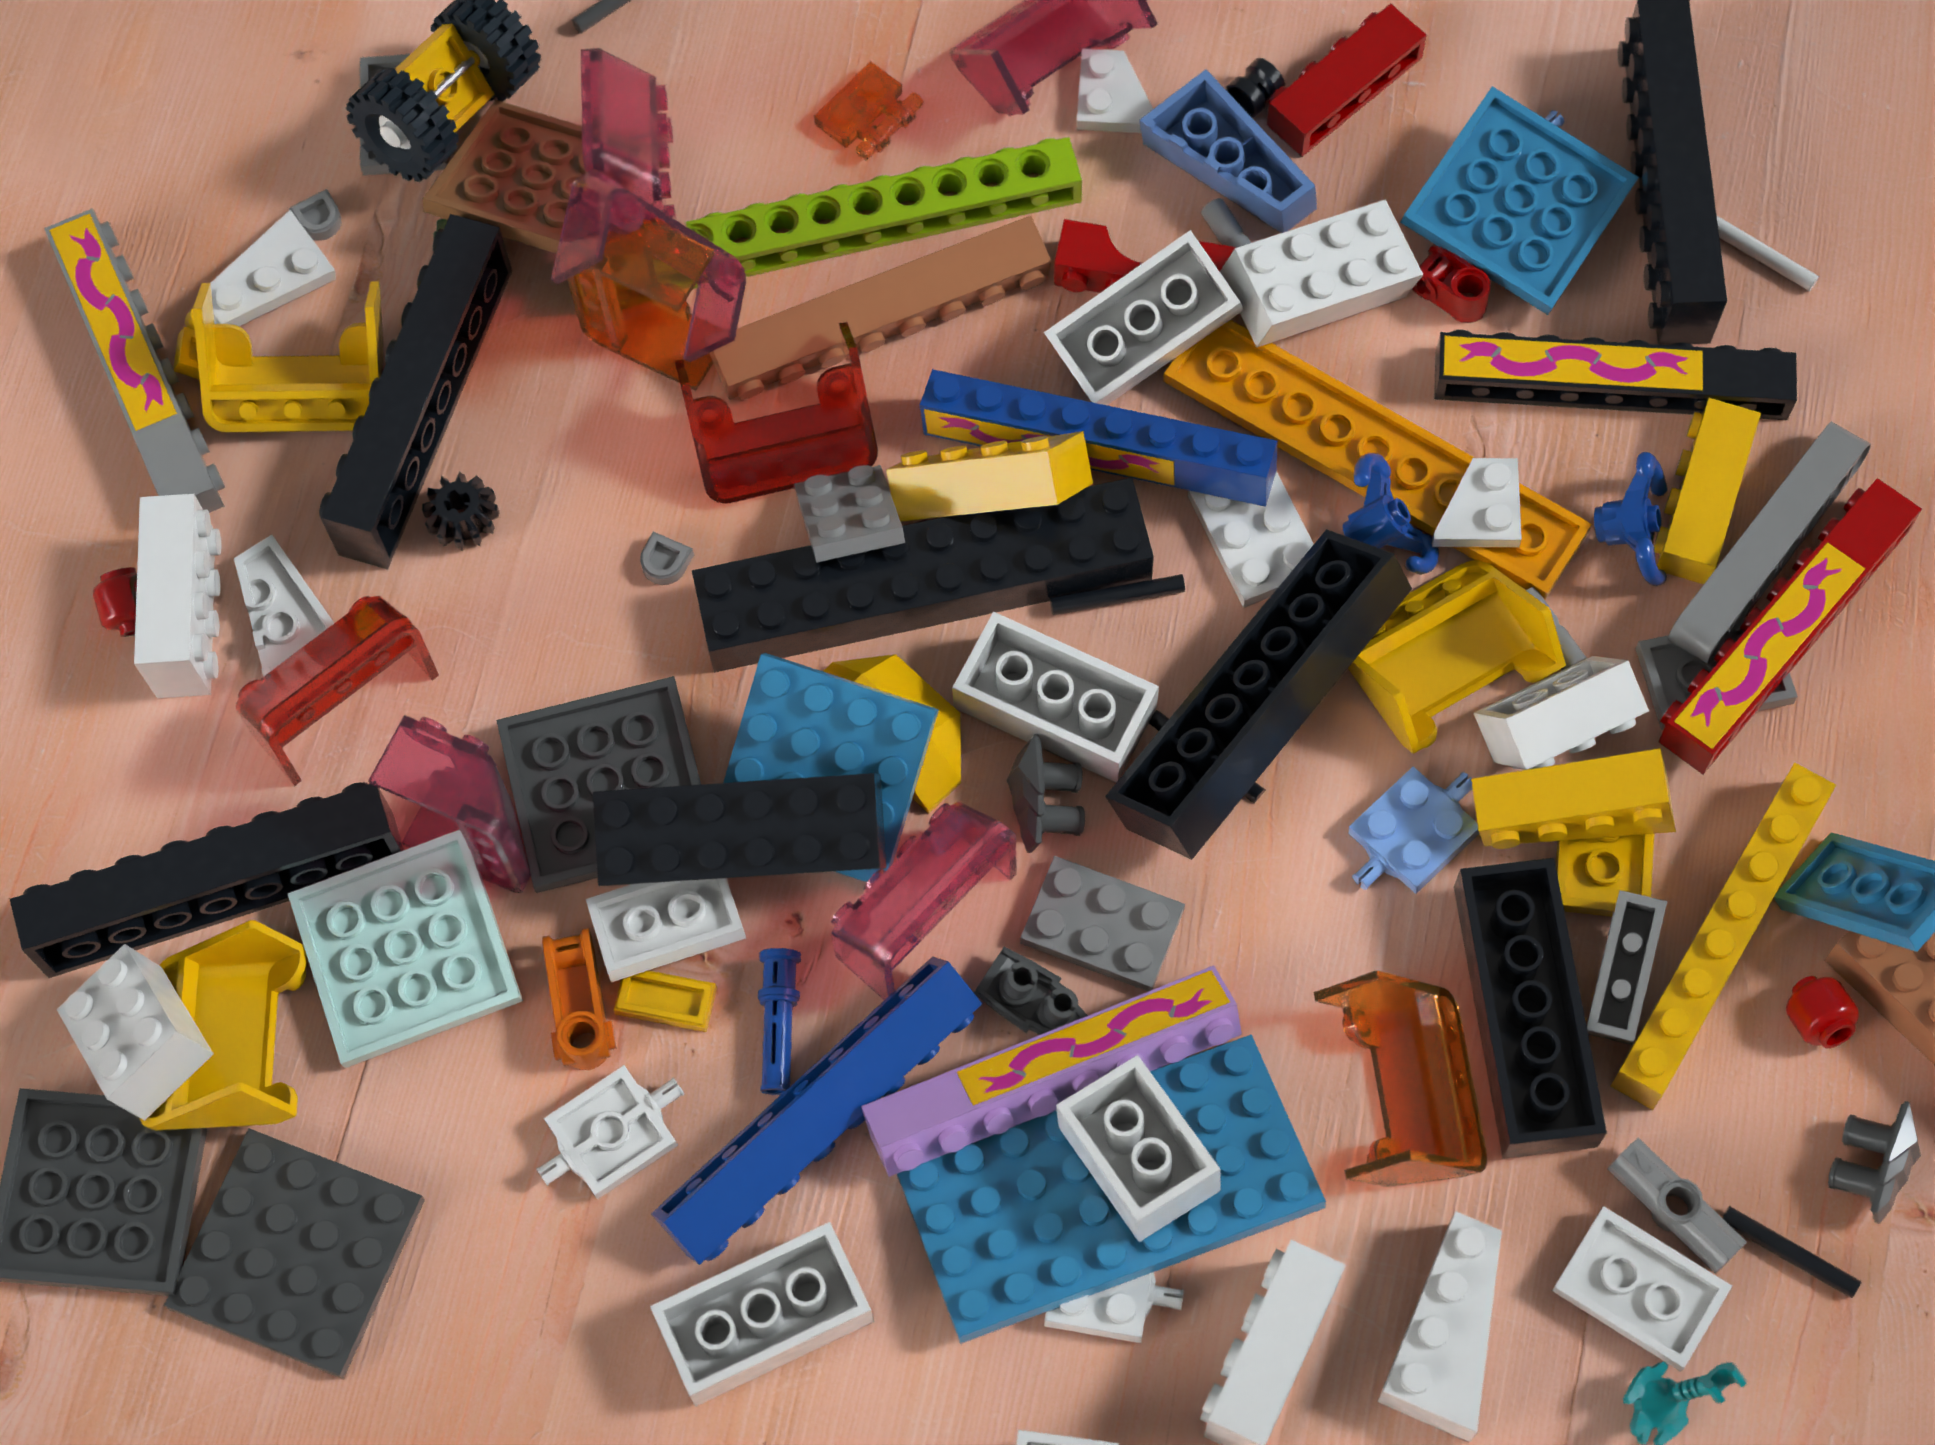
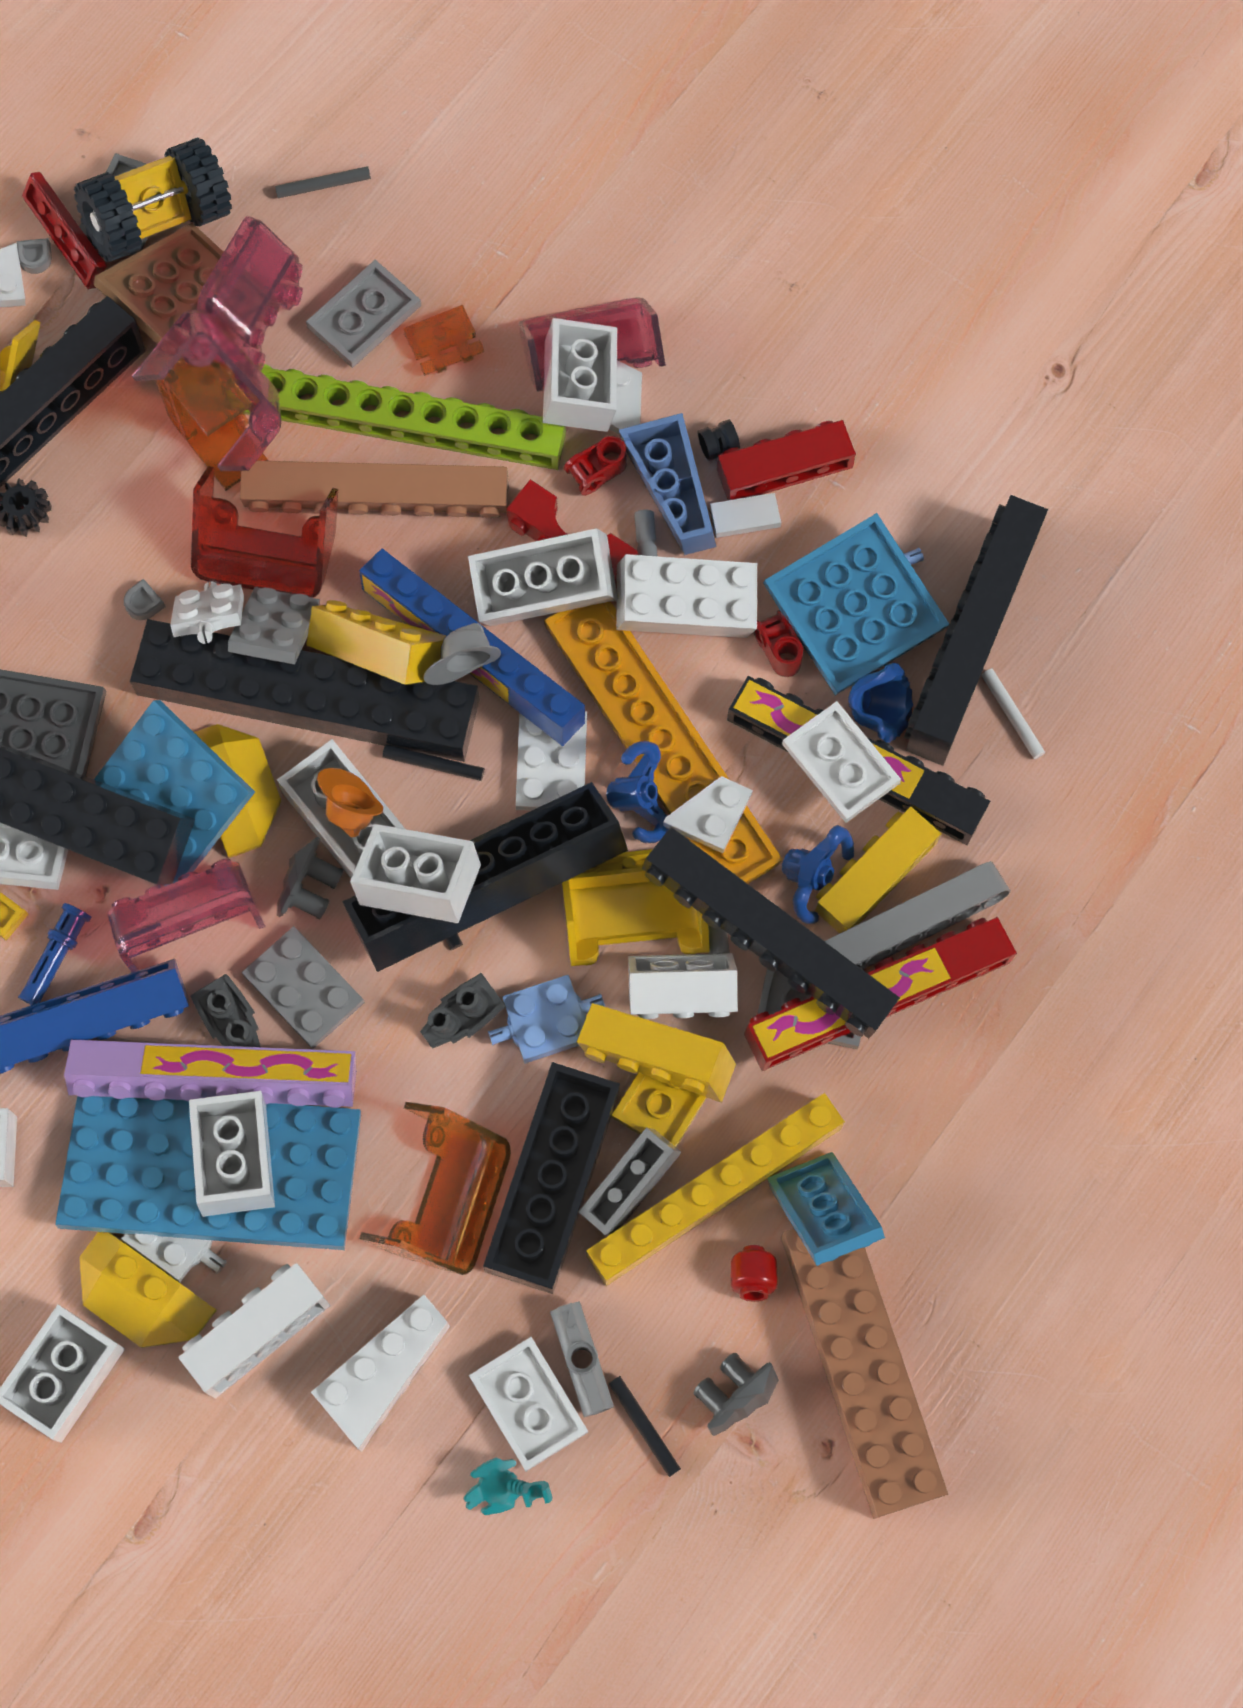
camera: 20 degrees right, 5 degrees up
none -> red tile [22,172,107,290]
none -> yellow wedge [79,1232,217,1348]
none -> white plate [170,581,244,644]
none -> light grey plate [306,259,421,368]
none -> orange piece [317,768,383,837]
none -> white brick [350,824,481,923]
none -> dark grey connector [420,973,506,1048]
none -> light grey piece [423,623,501,685]
none -> white brick [543,318,617,432]
none -> red piece [563,436,627,496]
none -> black brick [641,827,900,1039]
none -> white tile [710,493,781,538]
none -> white plate [782,701,901,823]
none -> blue hair [848,663,913,743]

